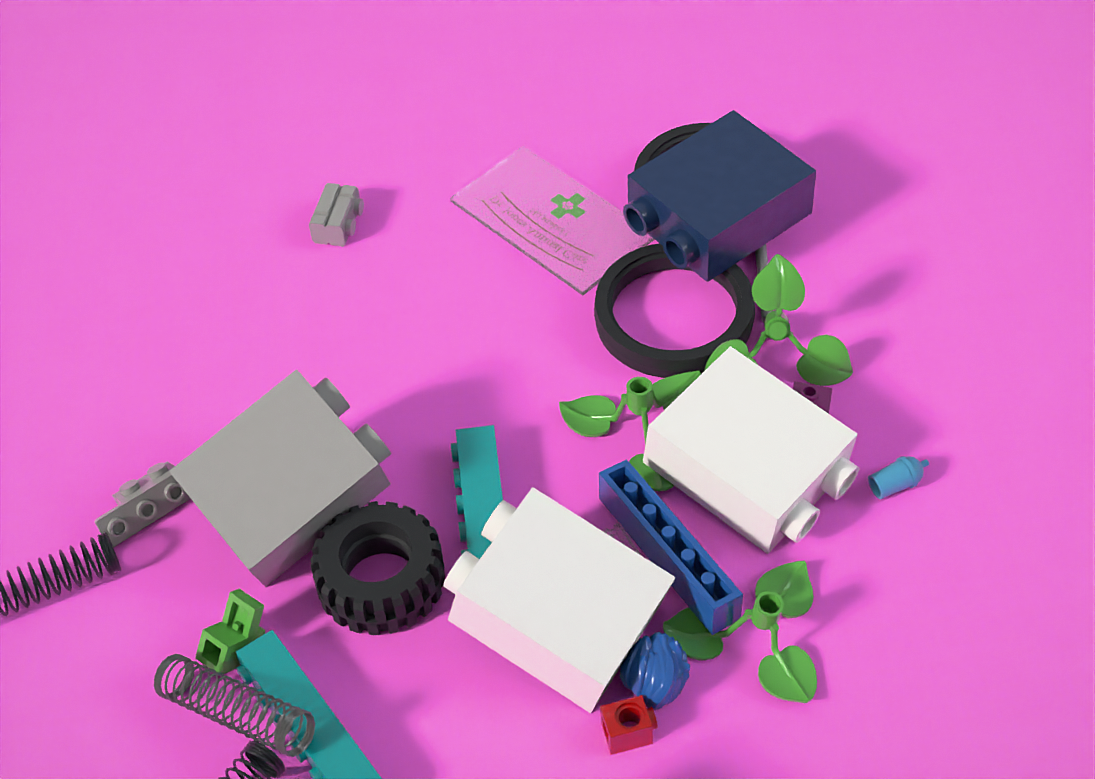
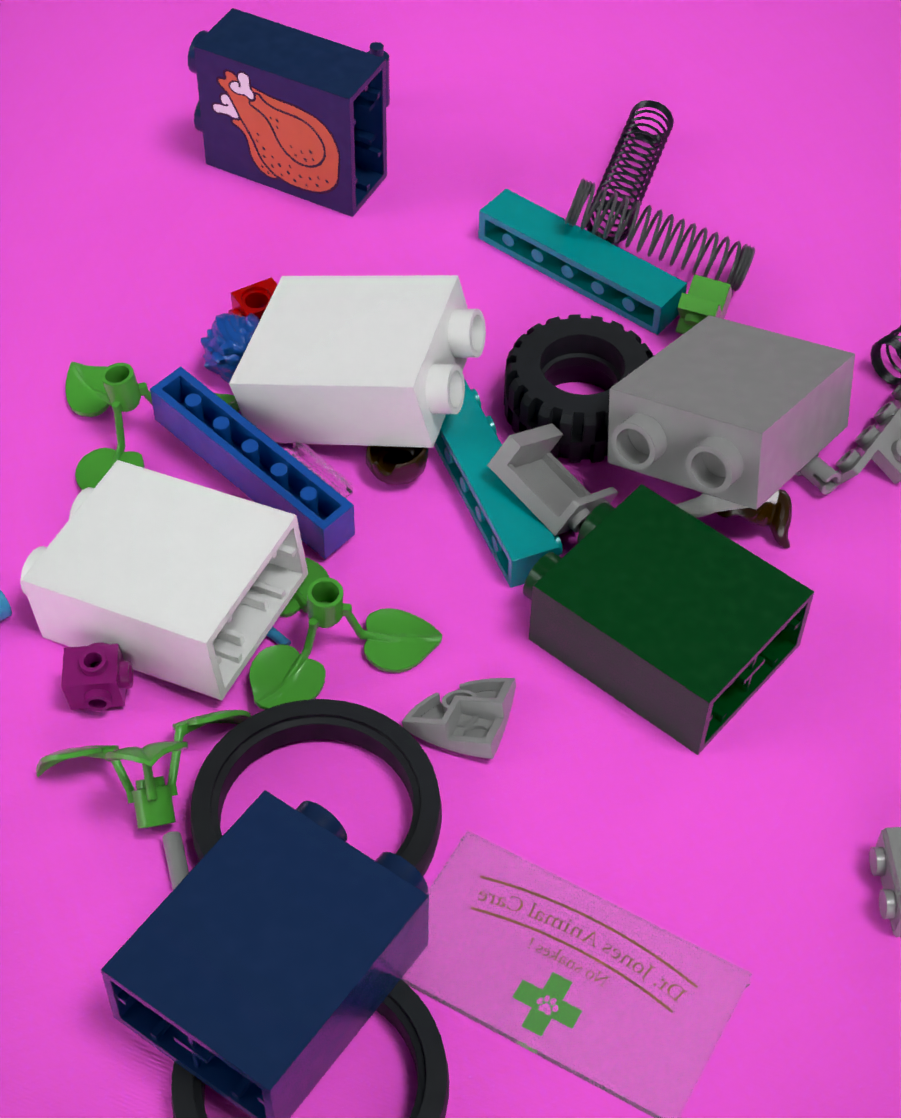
camera: 160 degrees right, 0 degrees up
none -> light grey brick [402,678,516,759]
none -> light grey panel [487,423,619,536]
none -> dark green brick [523,484,814,755]

